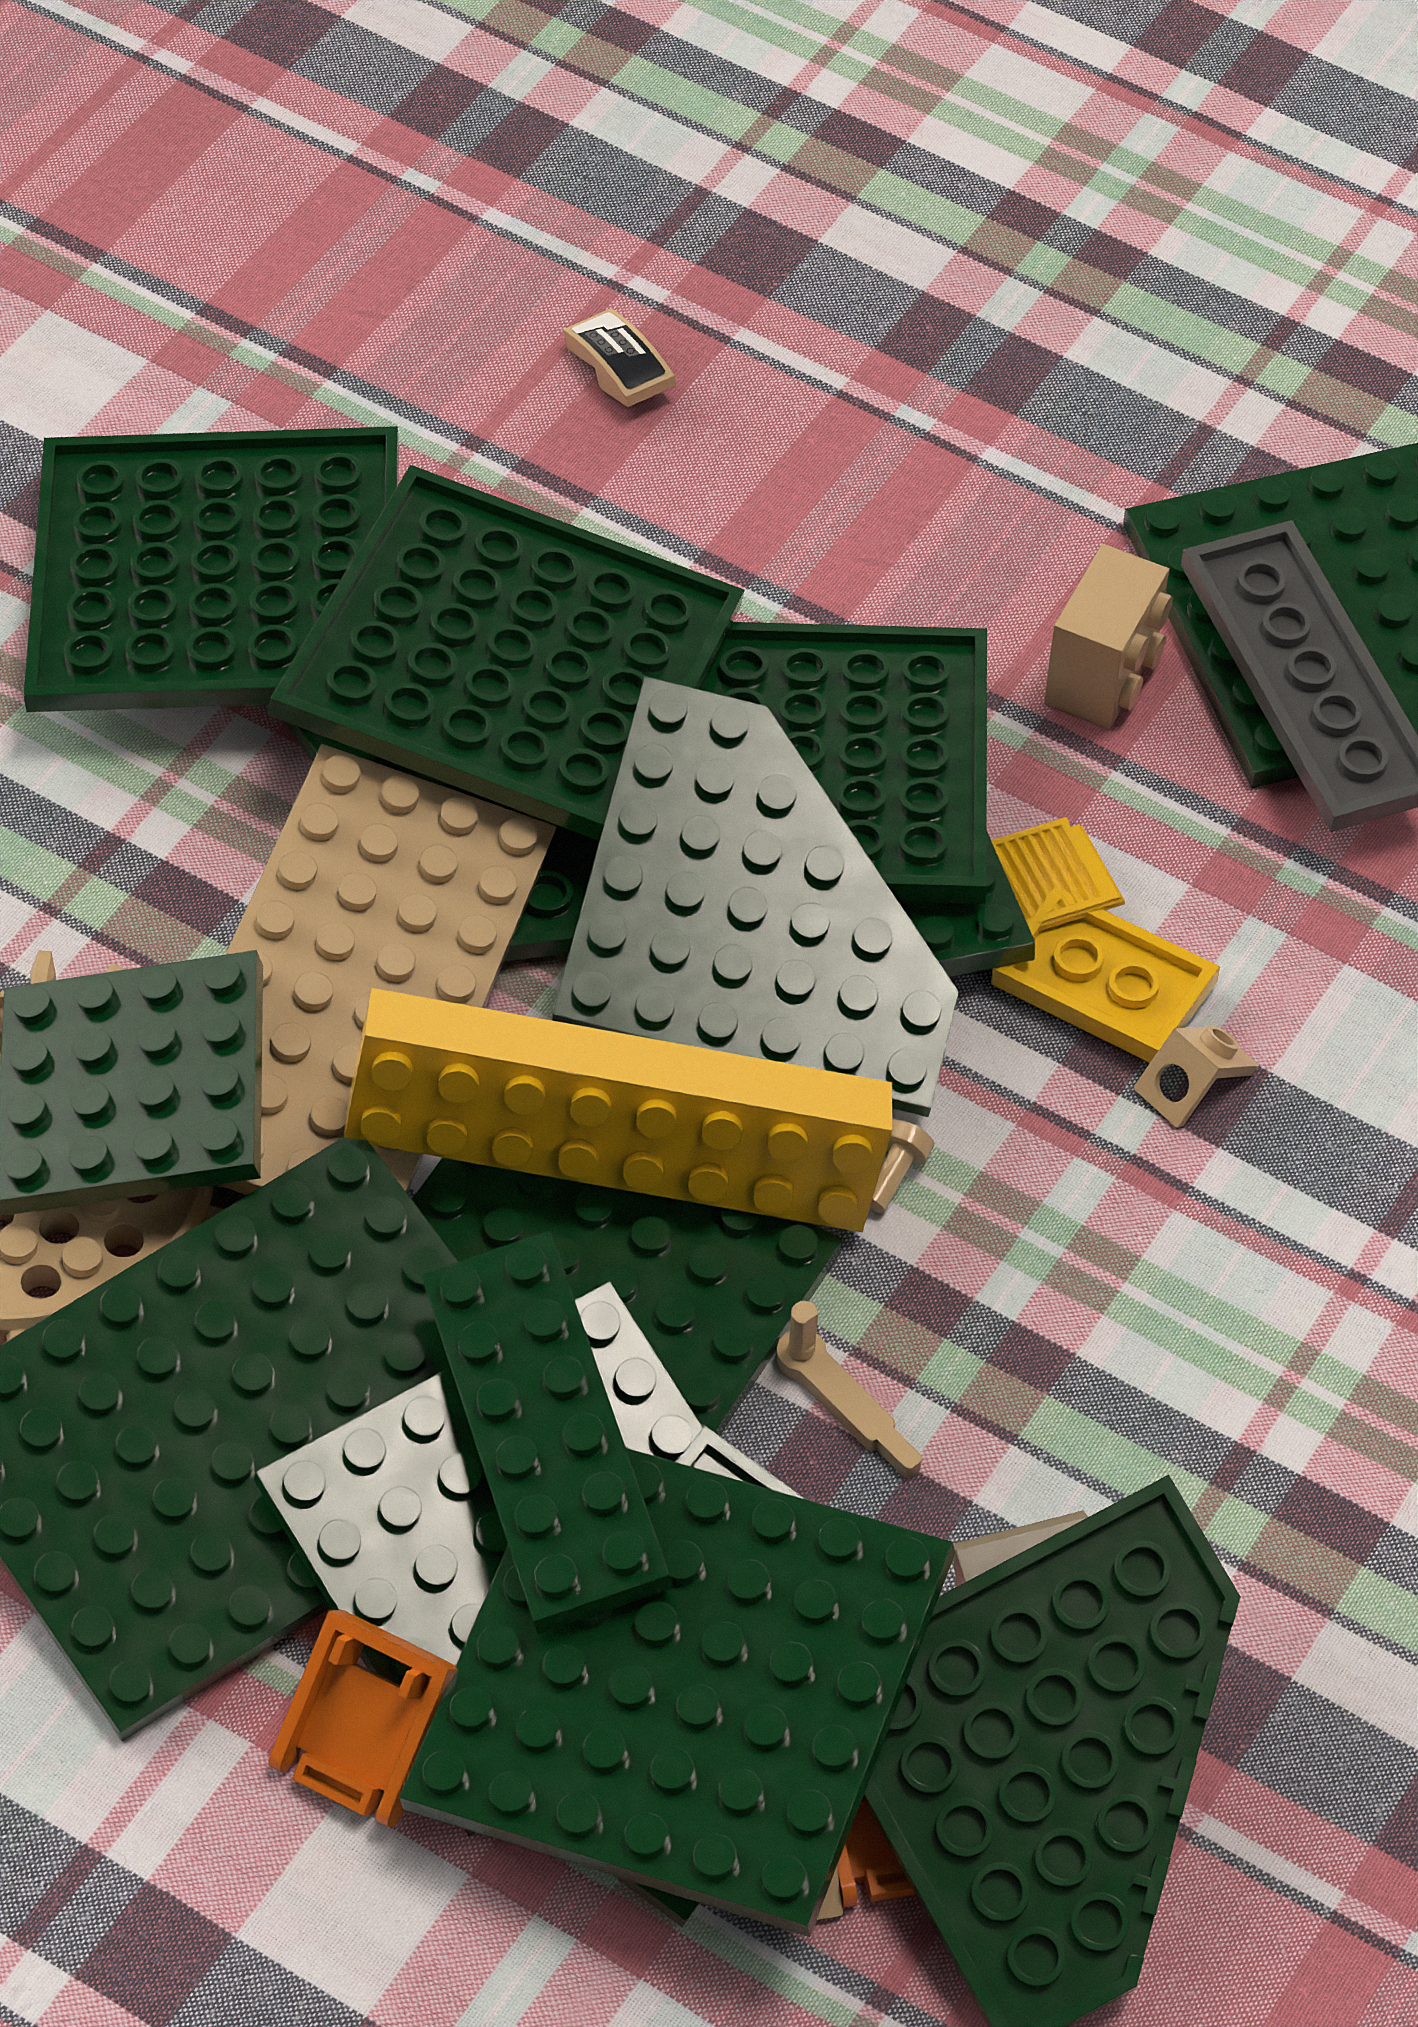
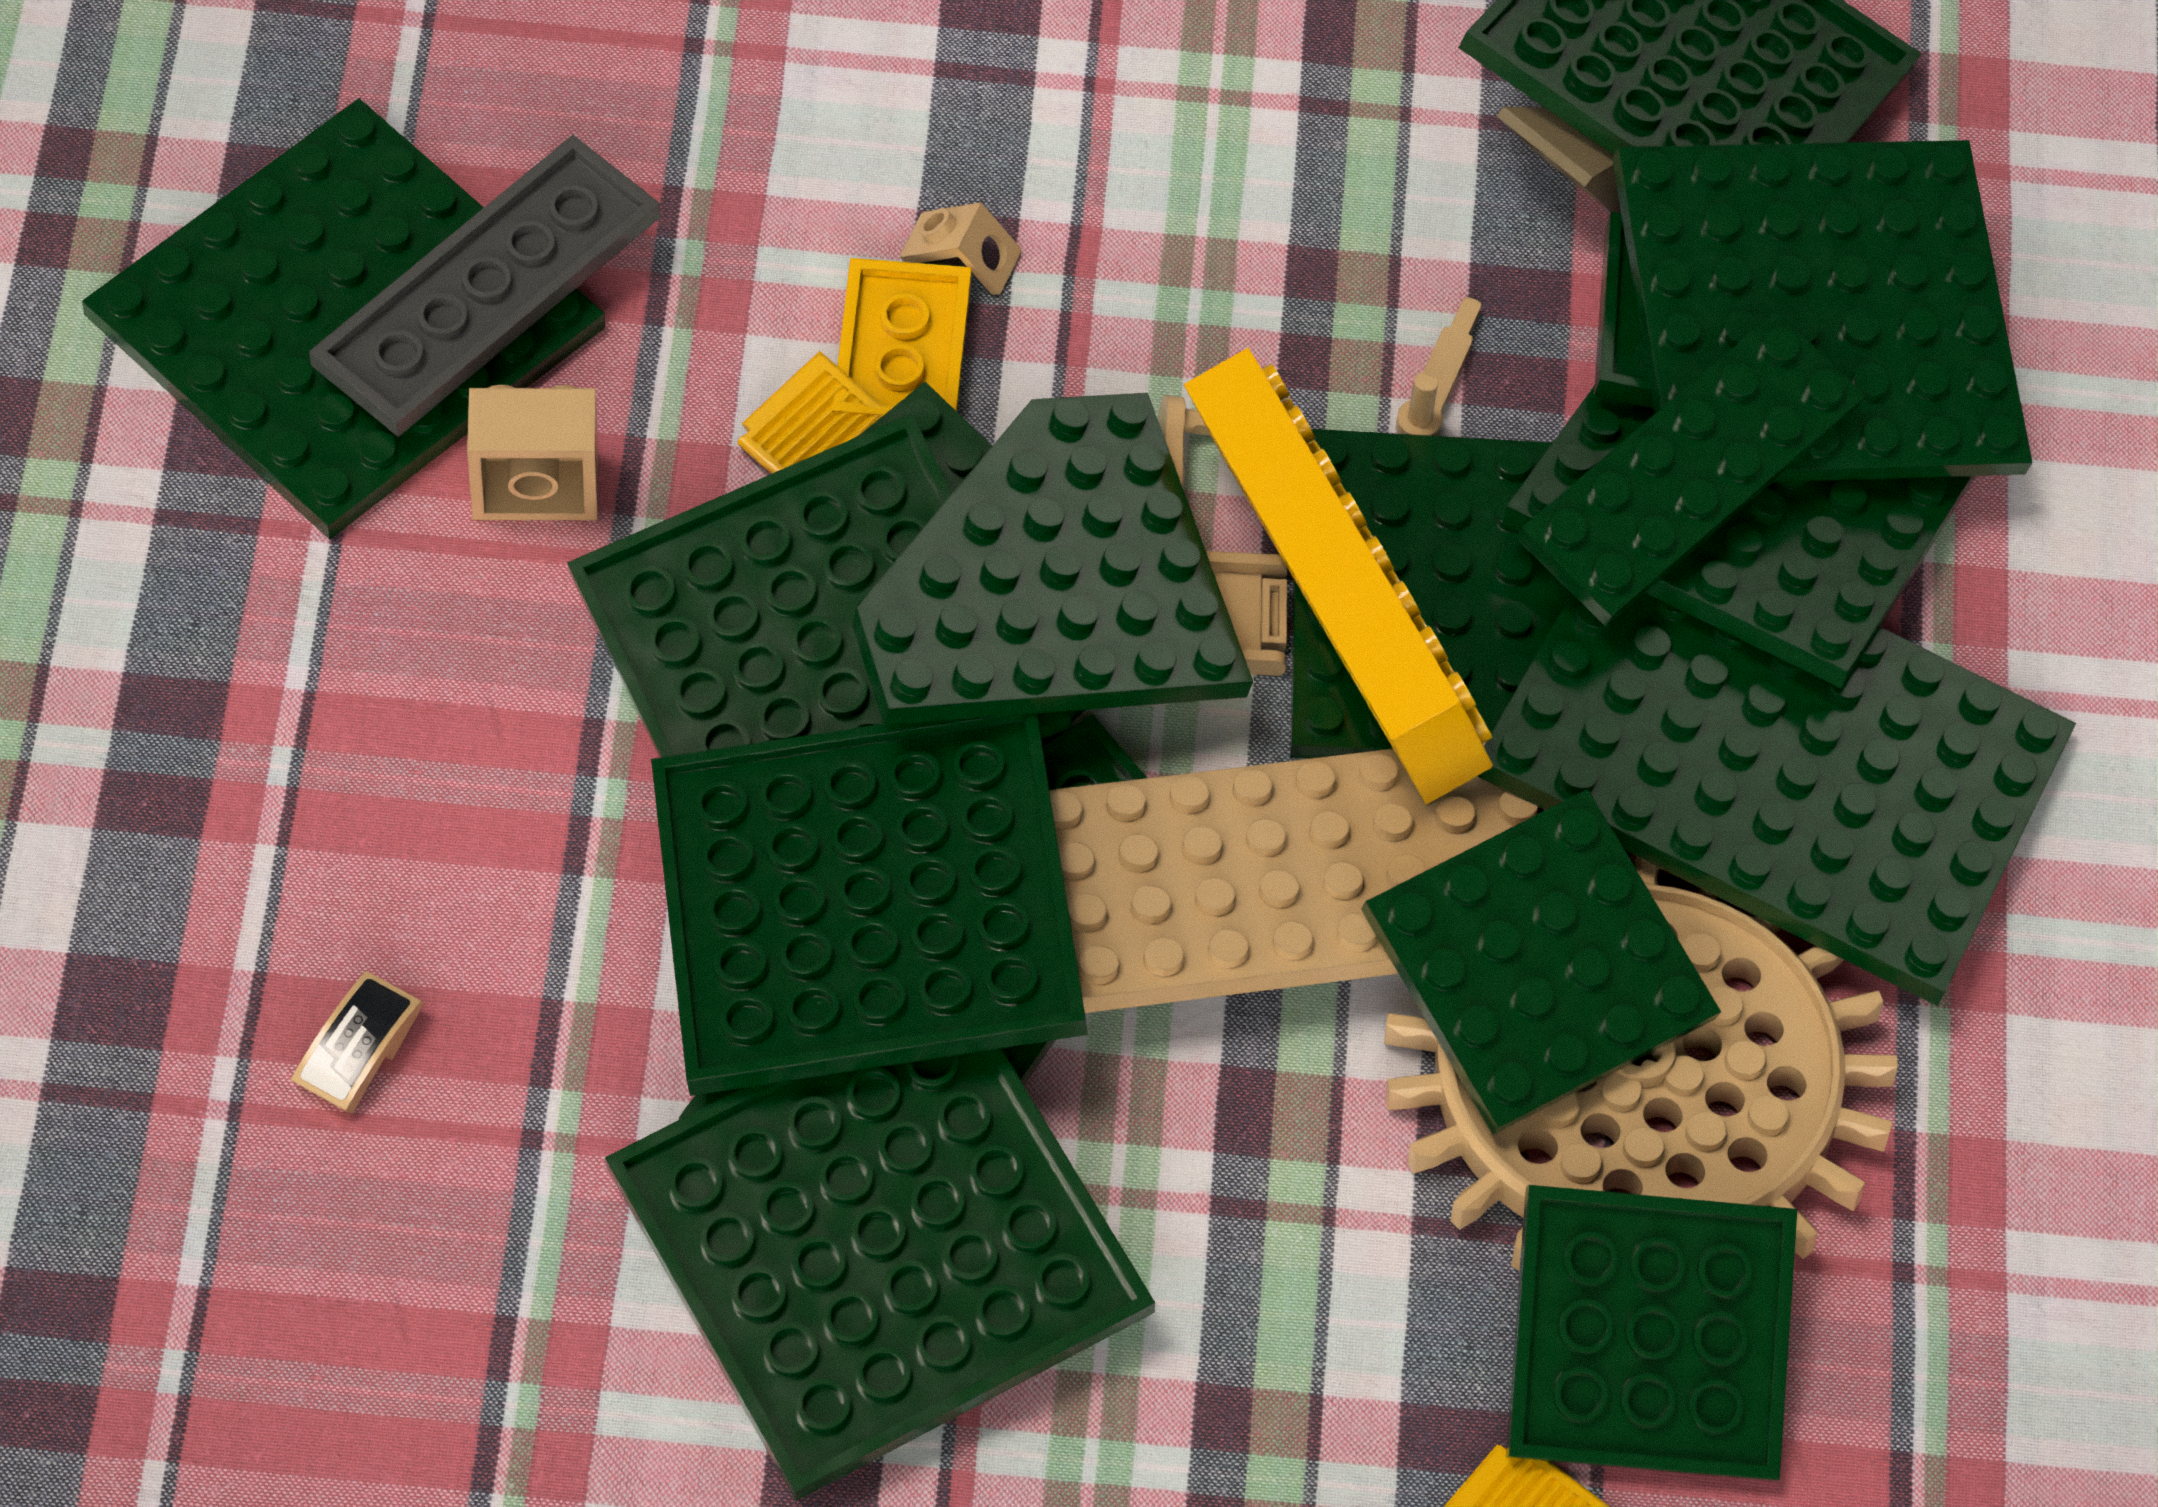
camera: 120 degrees left, 5 degrees up
orange container [268,1610,458,1827] -> none

